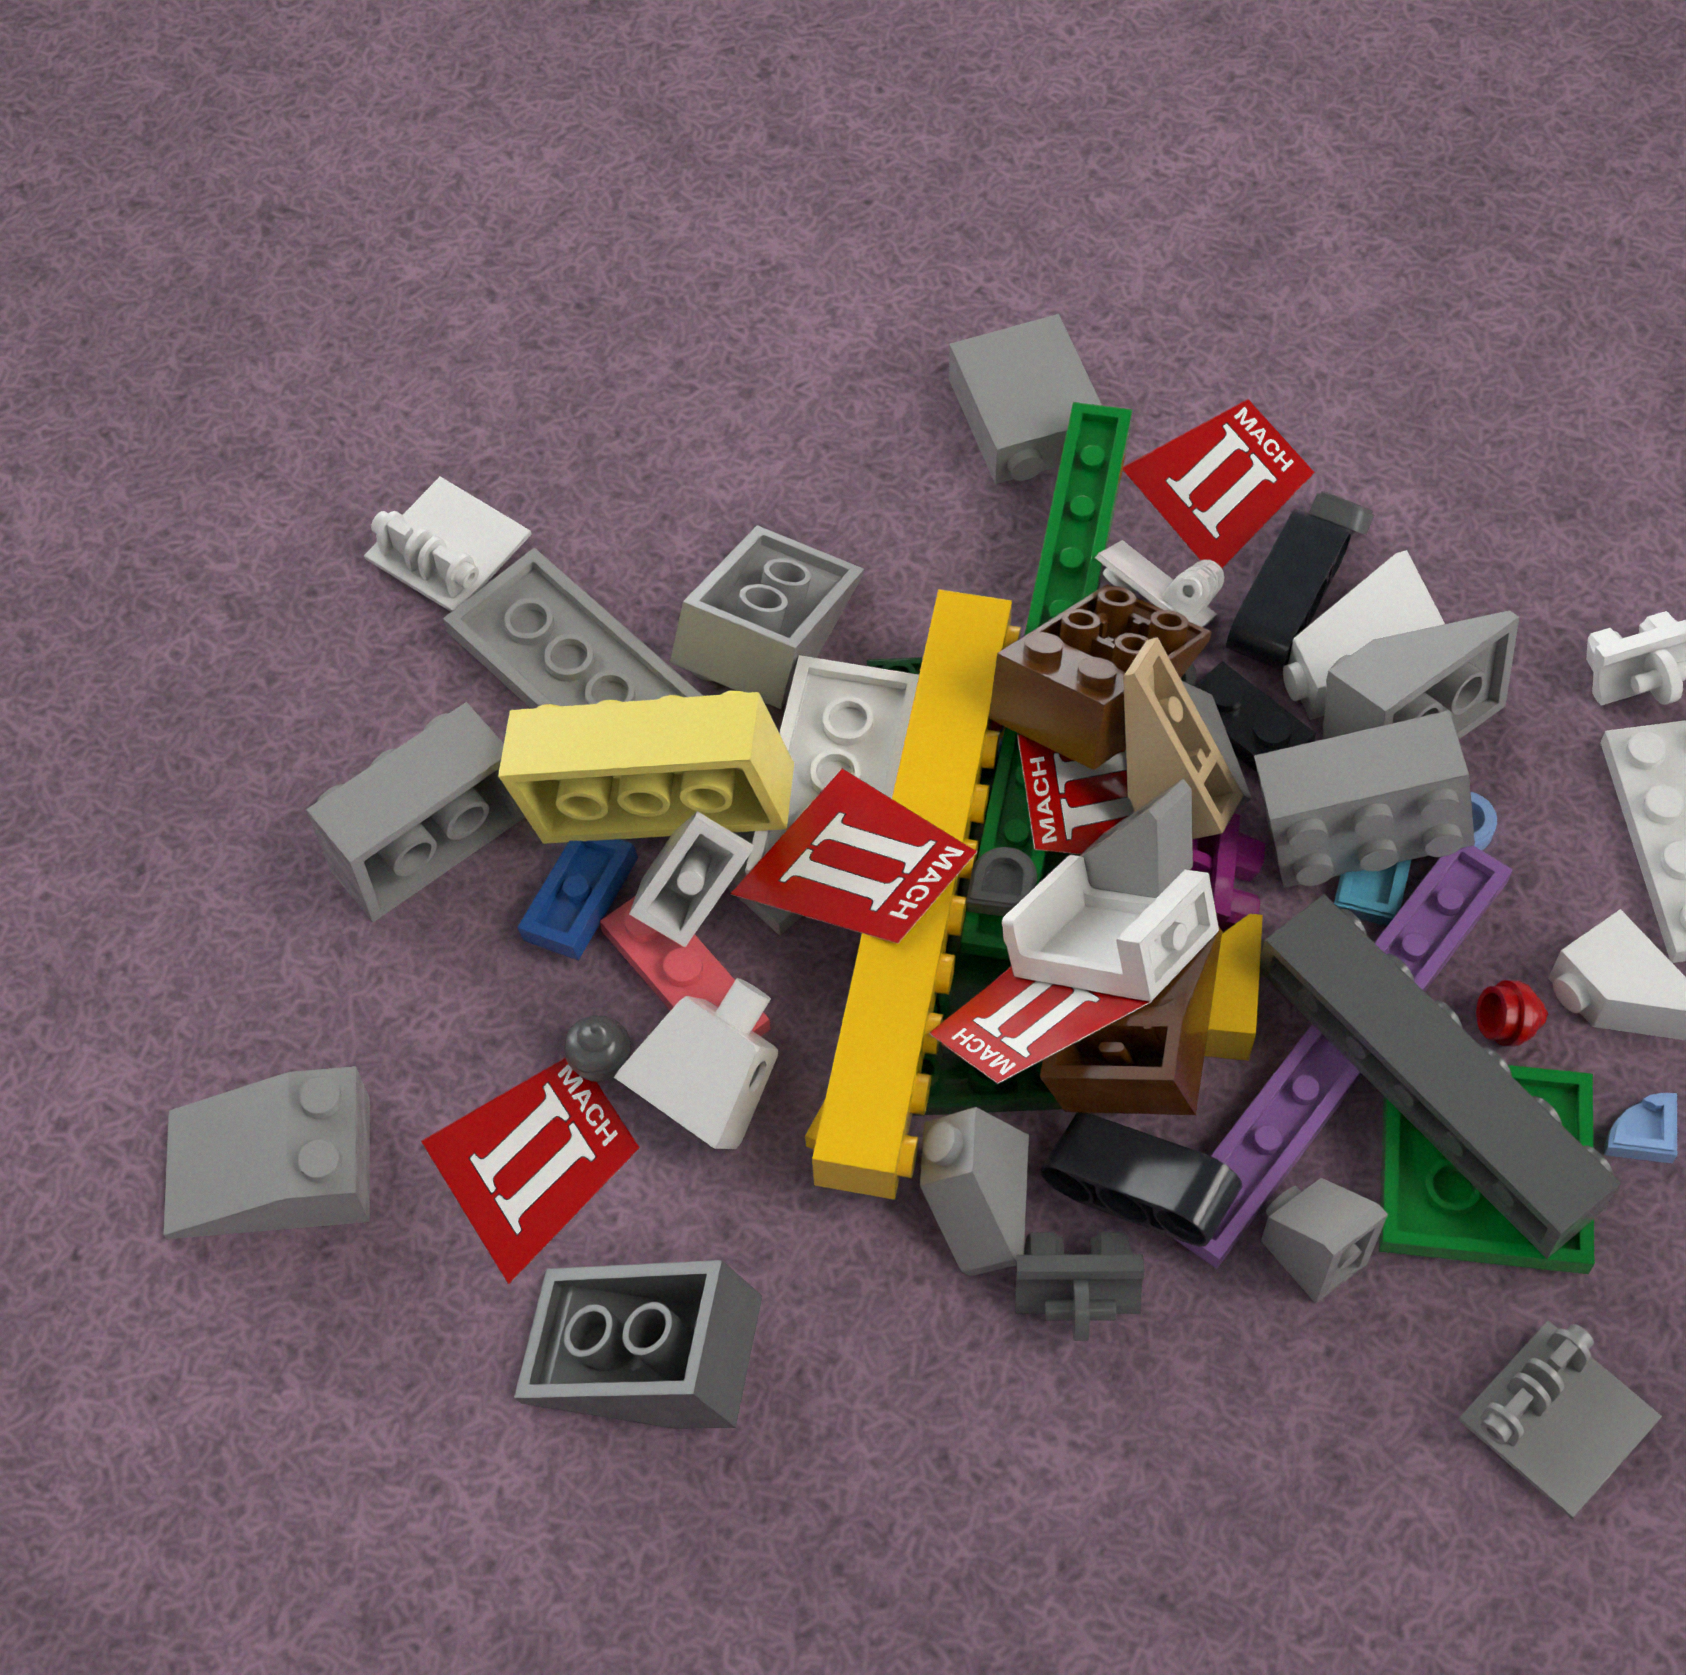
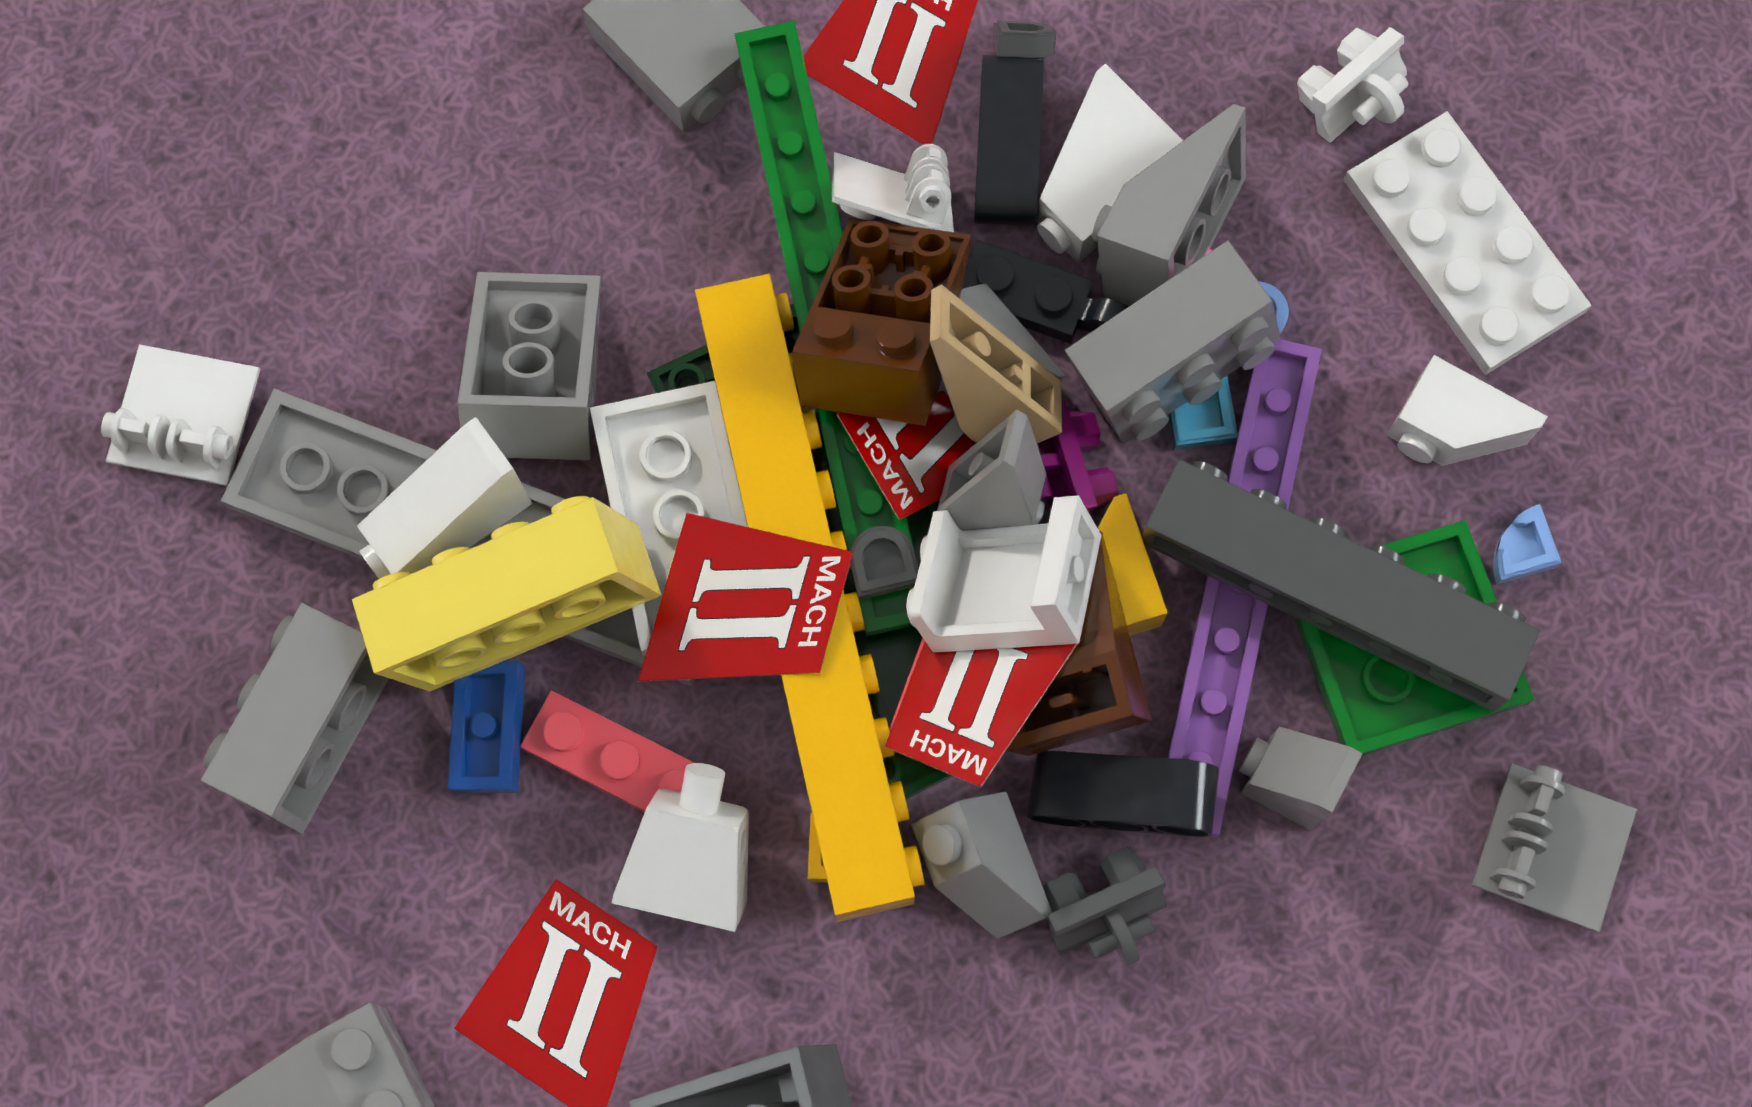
camera: 25 degrees left, 15 degrees up
dark grey plate [564,1015,631,1081] -> none
white slope [629,811,754,947] -> none
red plate [1476,980,1548,1047] -> none
none -> white slope [357,417,532,579]

